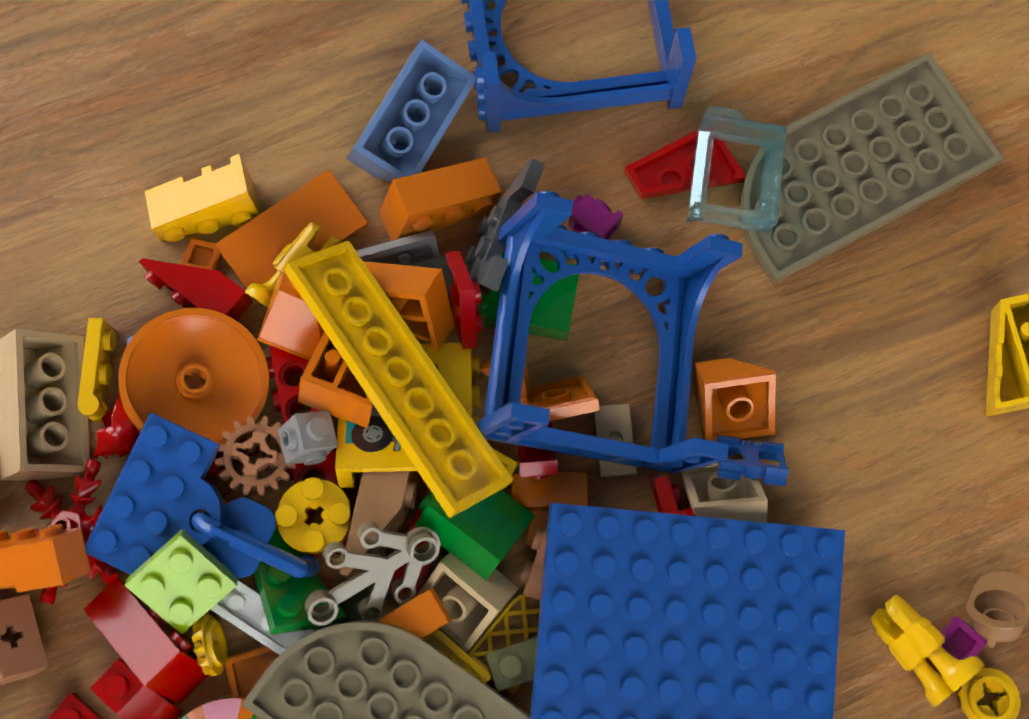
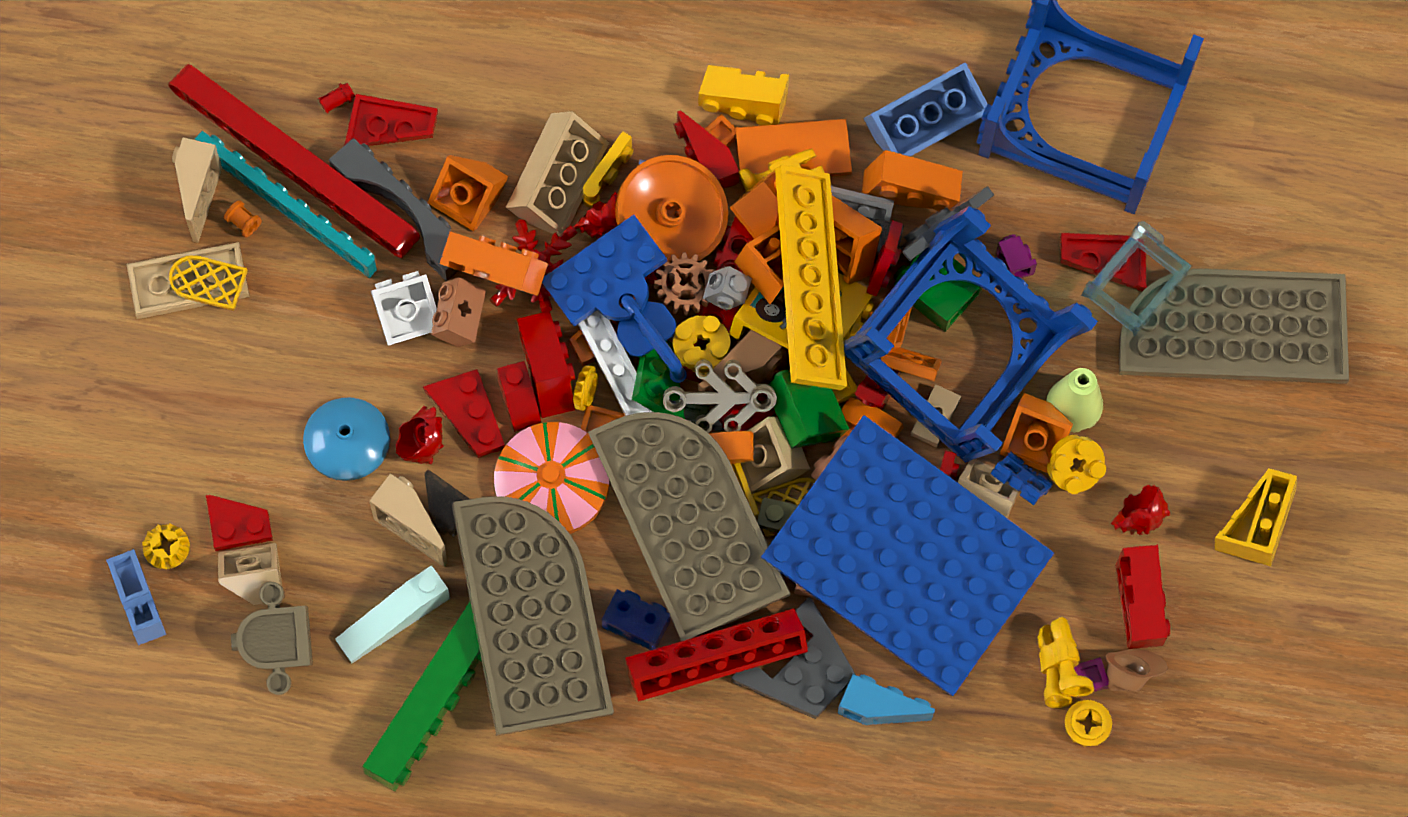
camera: 30 degrees right, 5 degrees down
lime plate [124,529,239,634] -> none
none -> yellowish green cone [1046,368,1103,433]
none -> yellow plate [1047,435,1106,494]
none -> red hair [1111,485,1170,535]
none -> red wedge [1115,545,1170,649]

